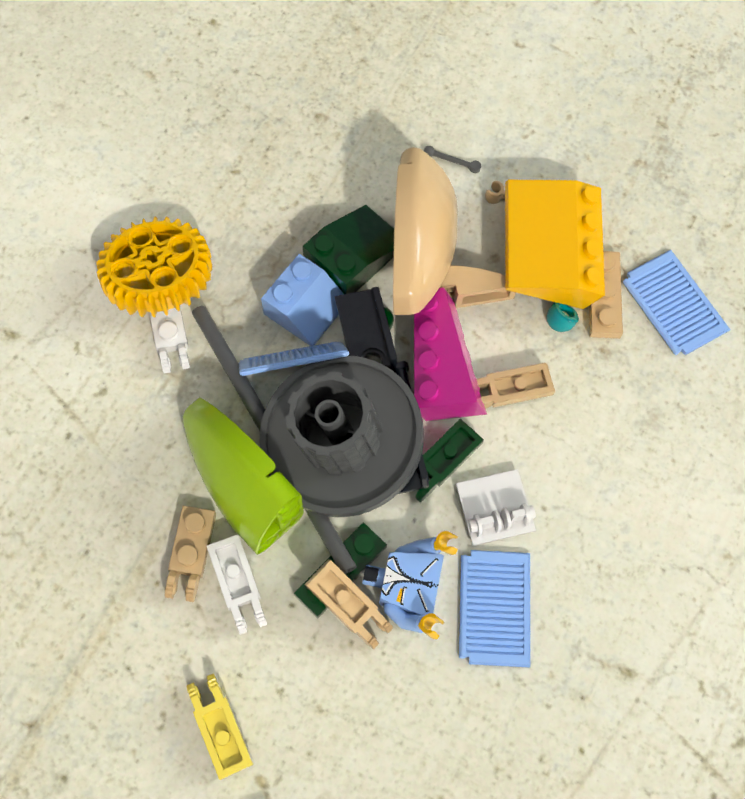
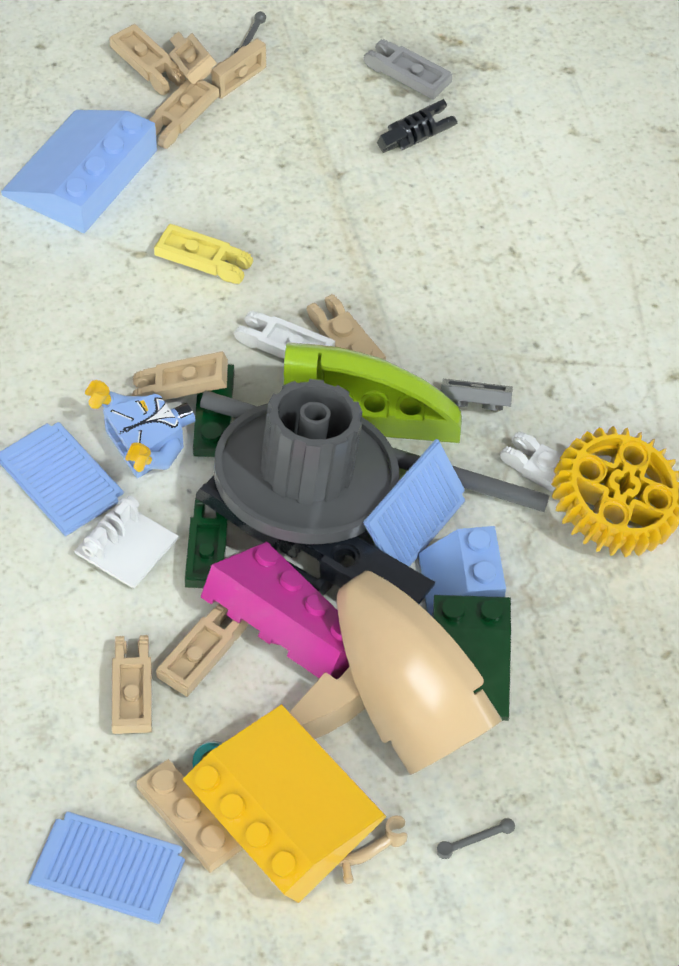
camera: 140 degrees right, 15 degrees down
none -> tan hinge [112,635,152,734]
none -> plate [441,378,513,411]

